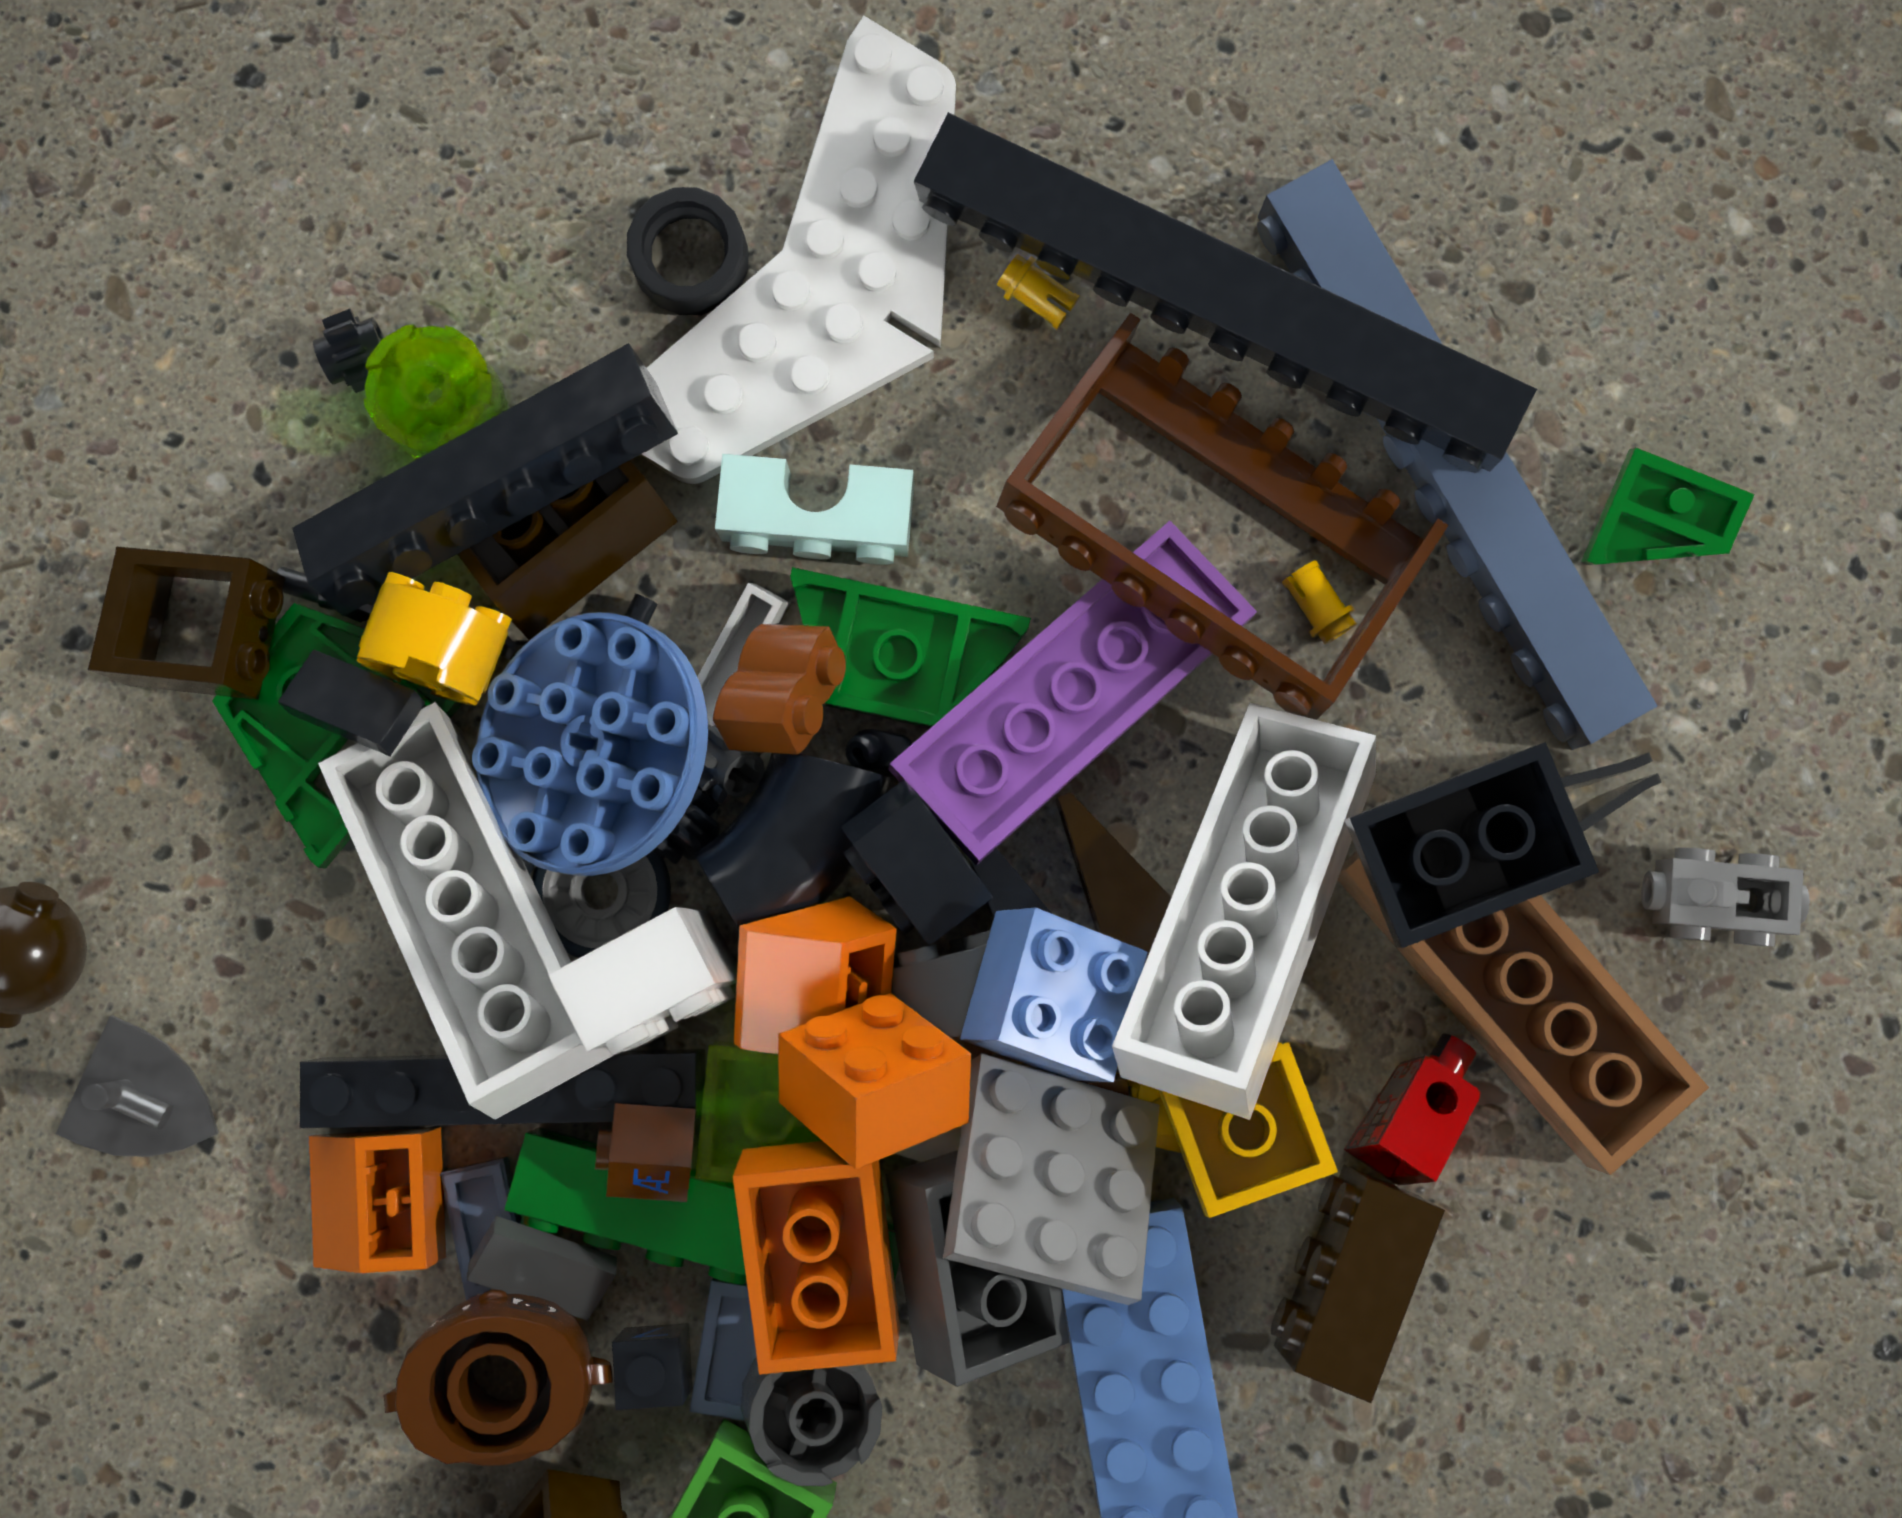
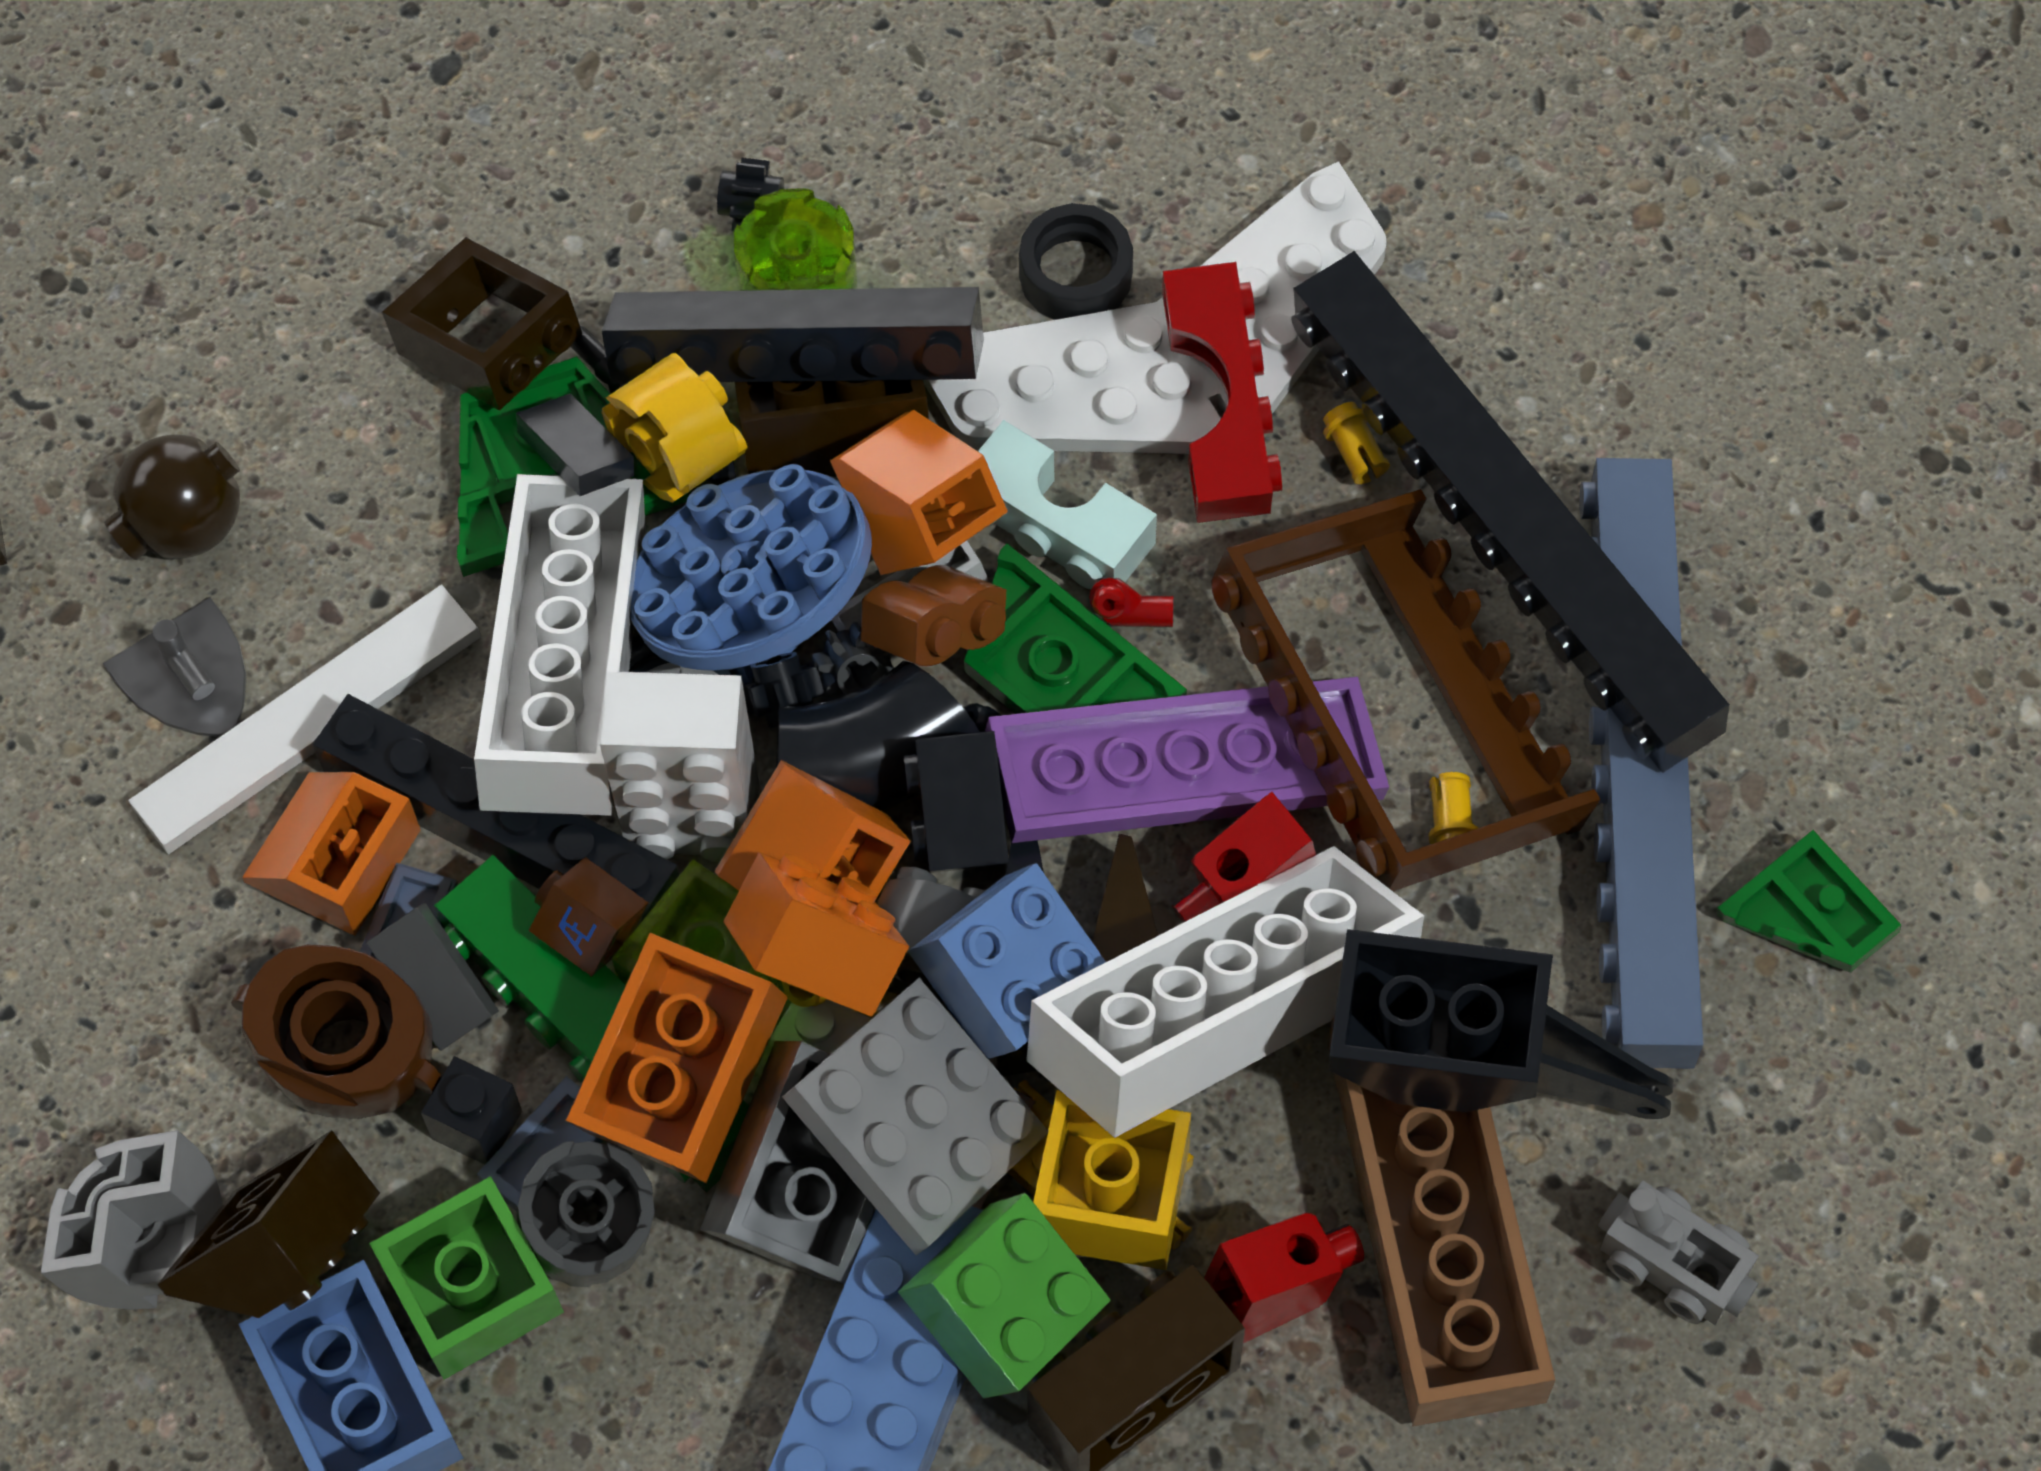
camera: 30 degrees right, 20 degrees down
none -> white tile [128,584,481,855]
none -> orange slope [830,410,1008,575]
none -> bright green brick [898,1193,1111,1398]
none -> red arm [1089,577,1173,627]
none -> red arch [1162,262,1282,523]
none -> red torso [1172,792,1316,923]

